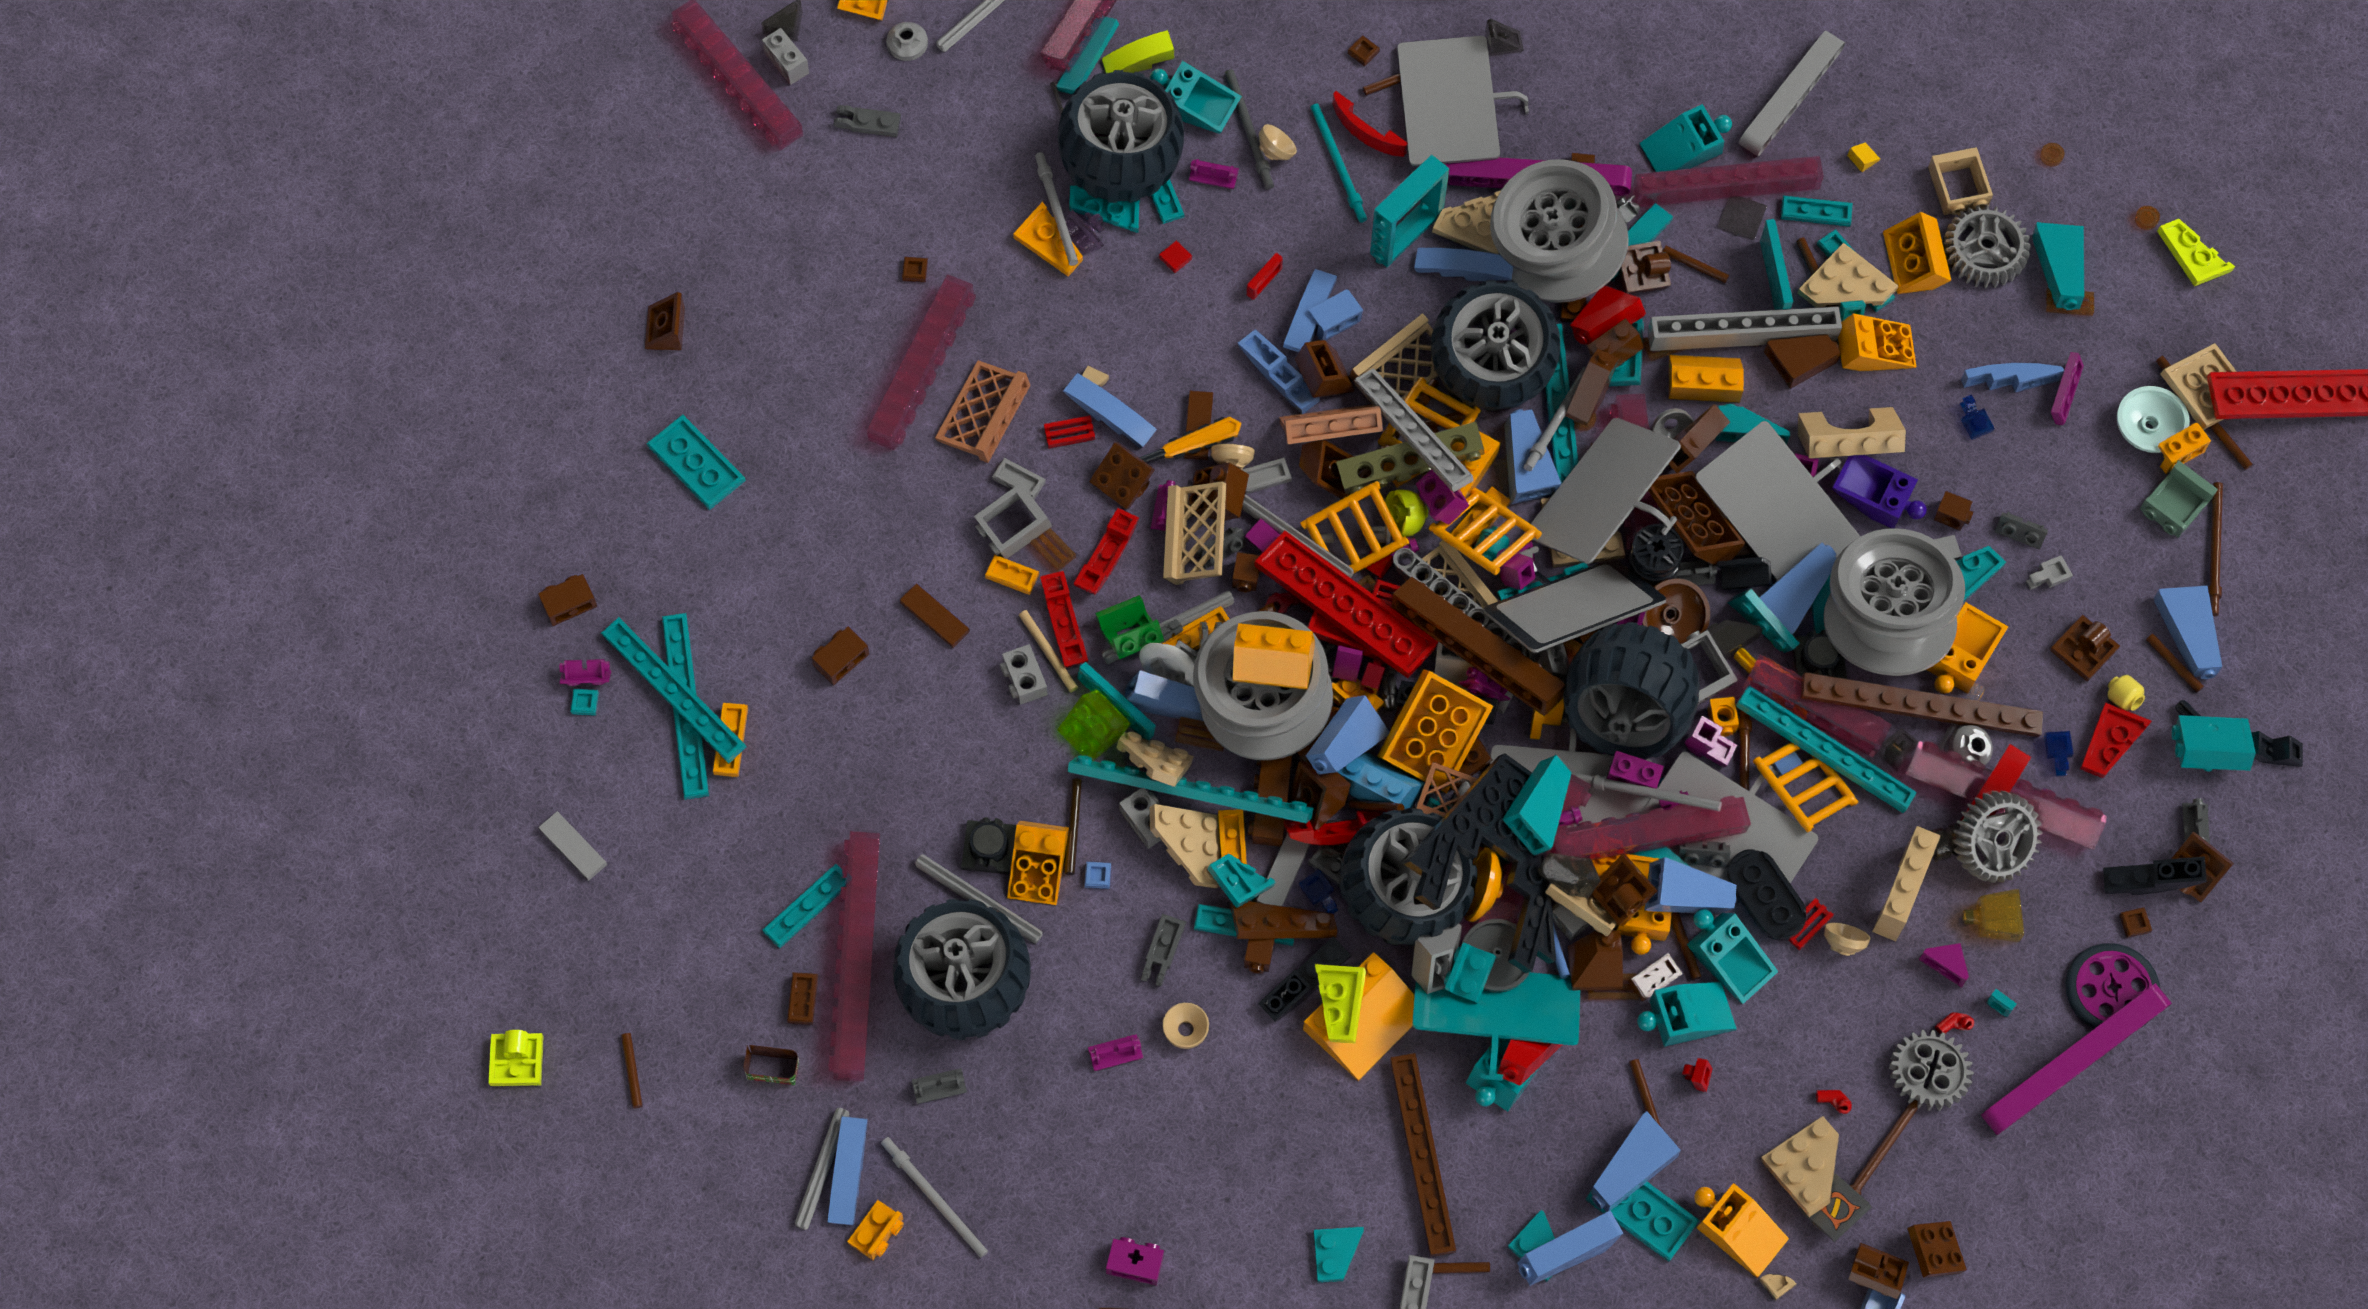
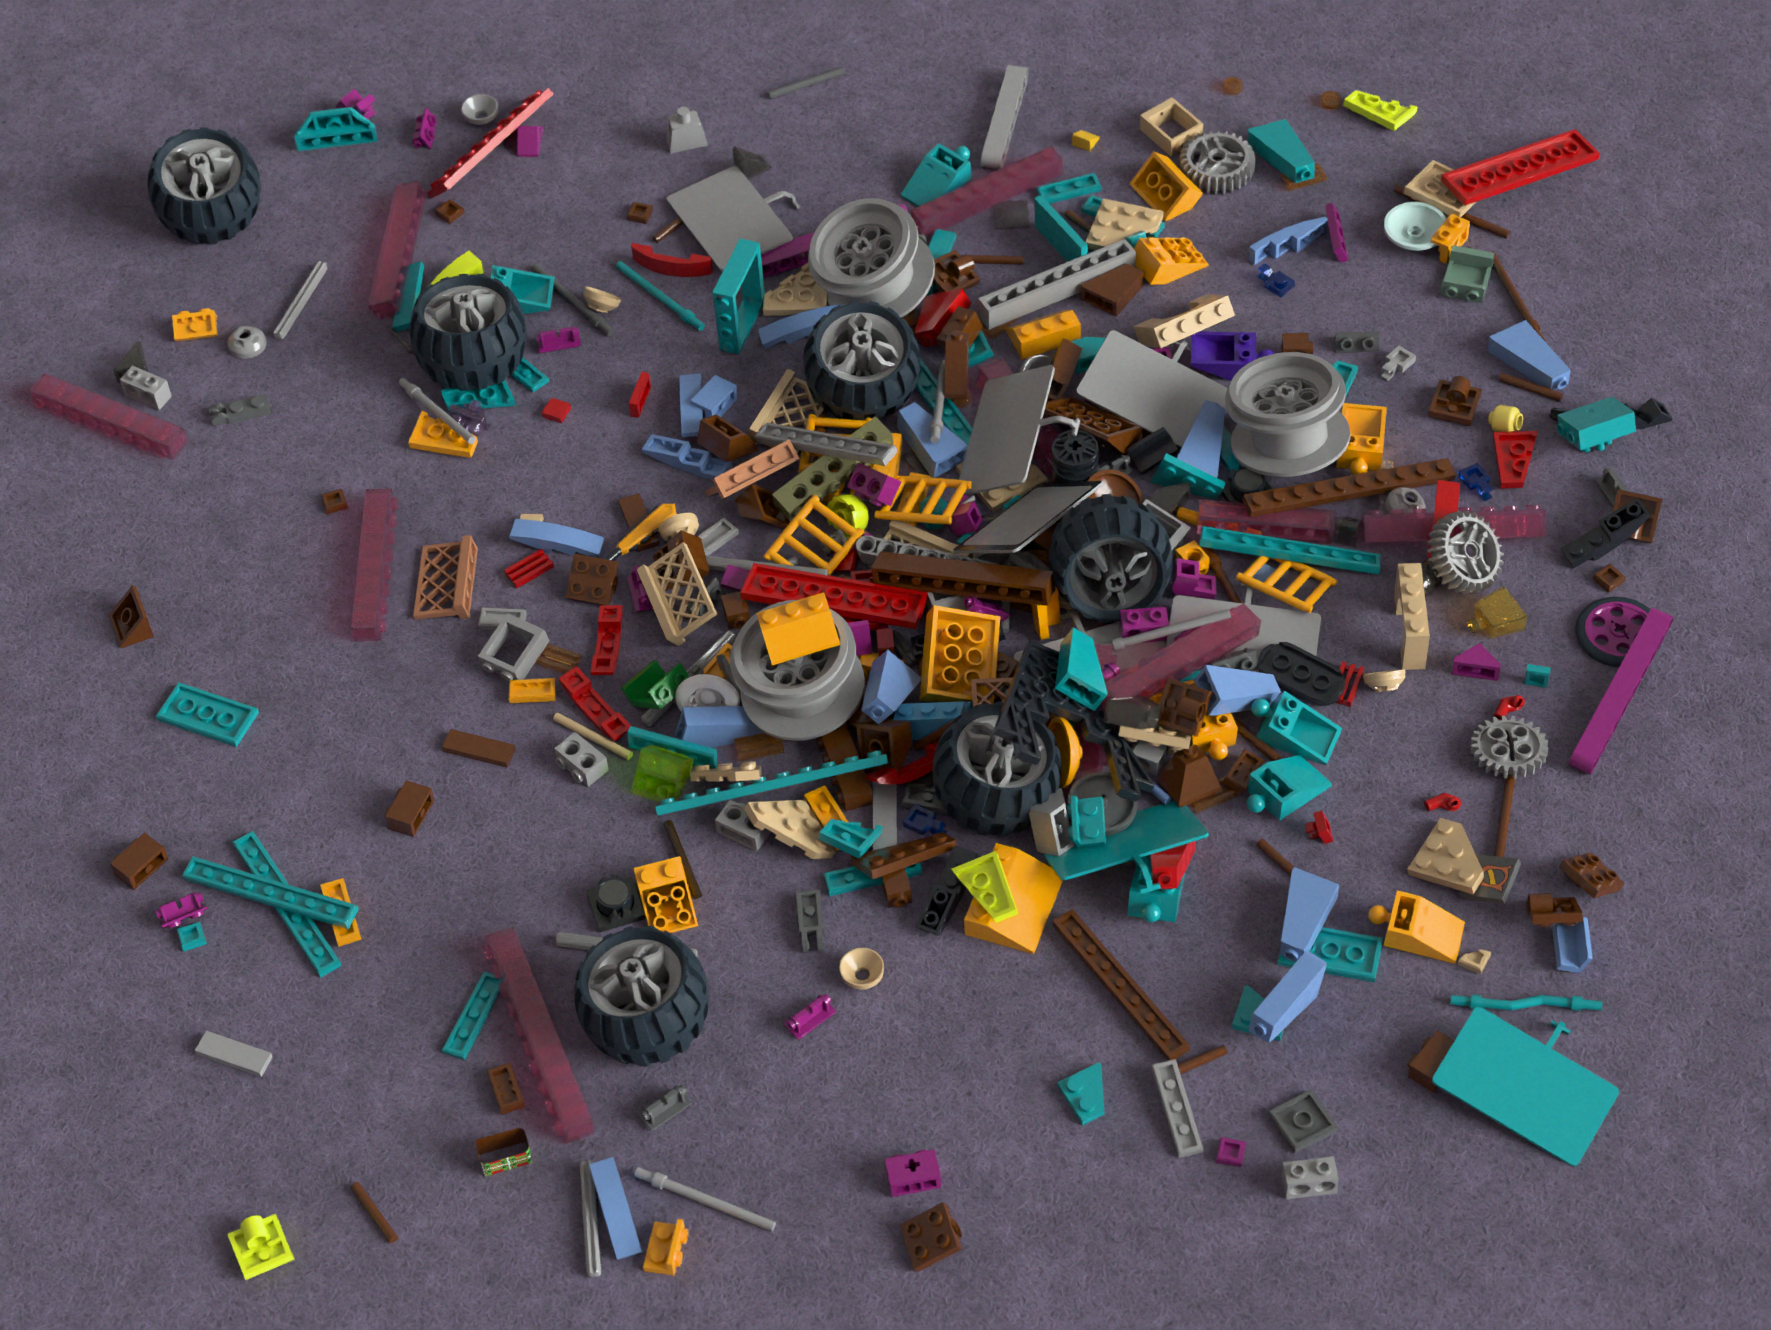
camera: 20 degrees left, 15 degrees down
medium blue tile [1085,862,1111,889] -> none

